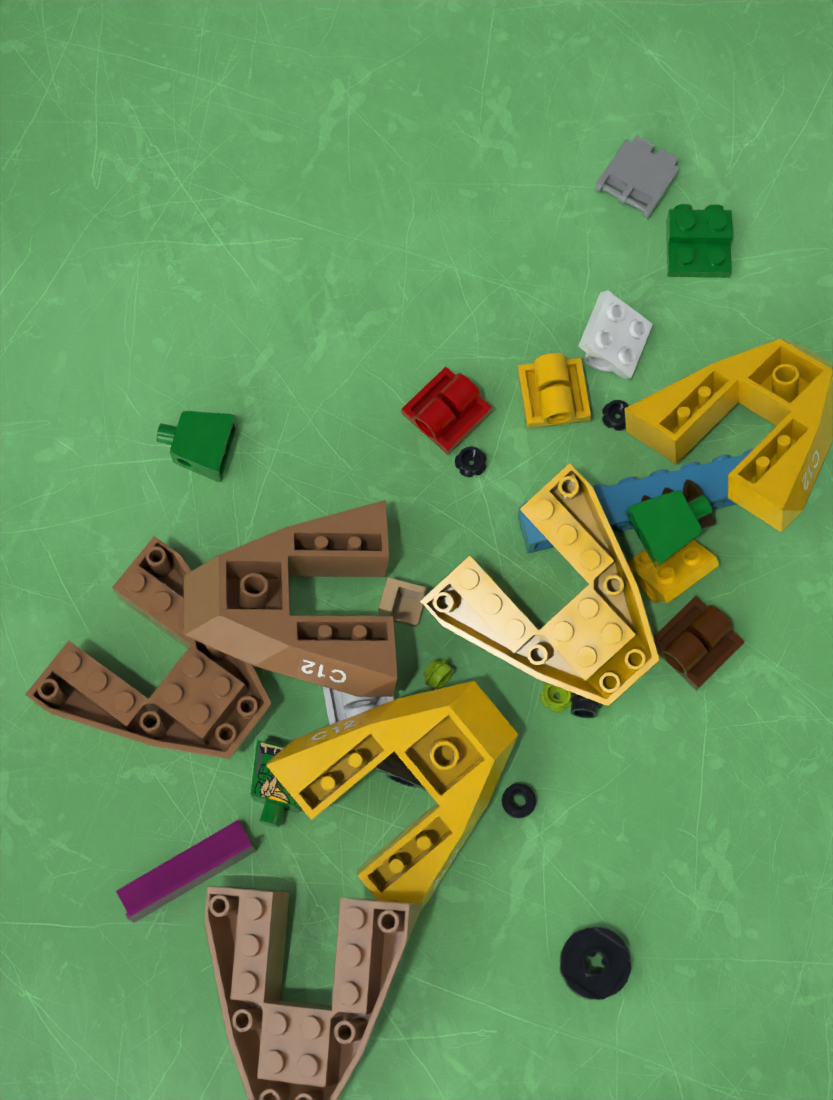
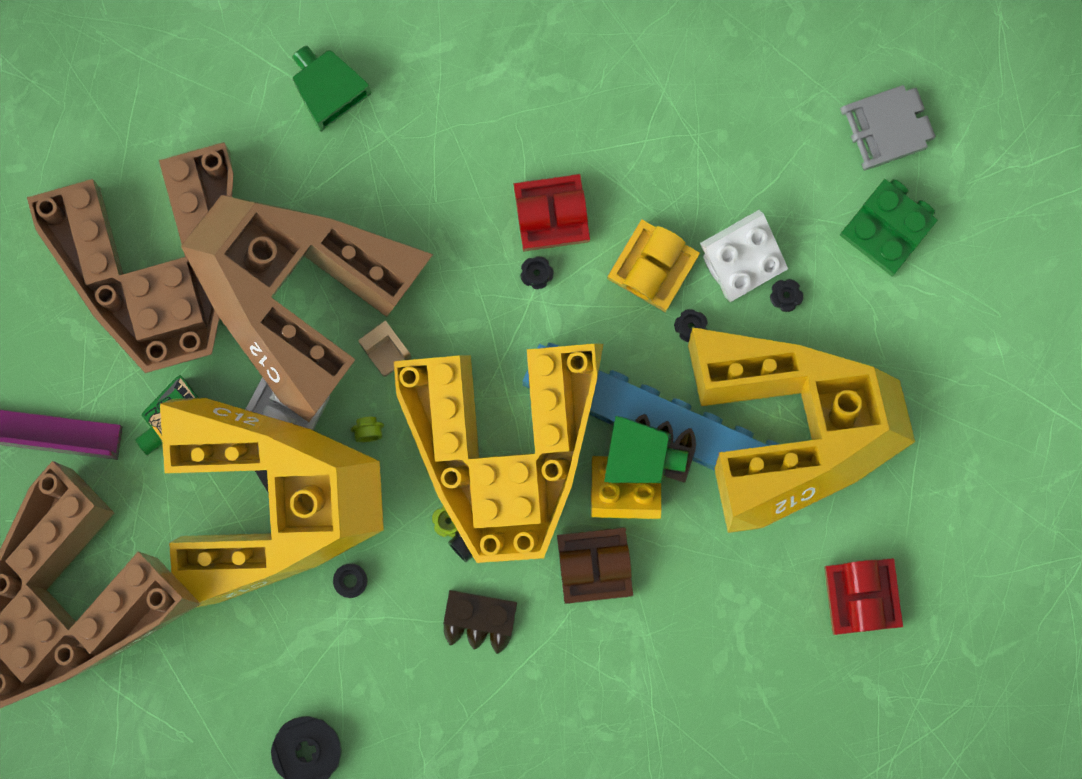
camera: 35 degrees right, 10 degrees up
none -> dark brown plate [443,590,517,654]
none -> black plate [770,279,803,312]

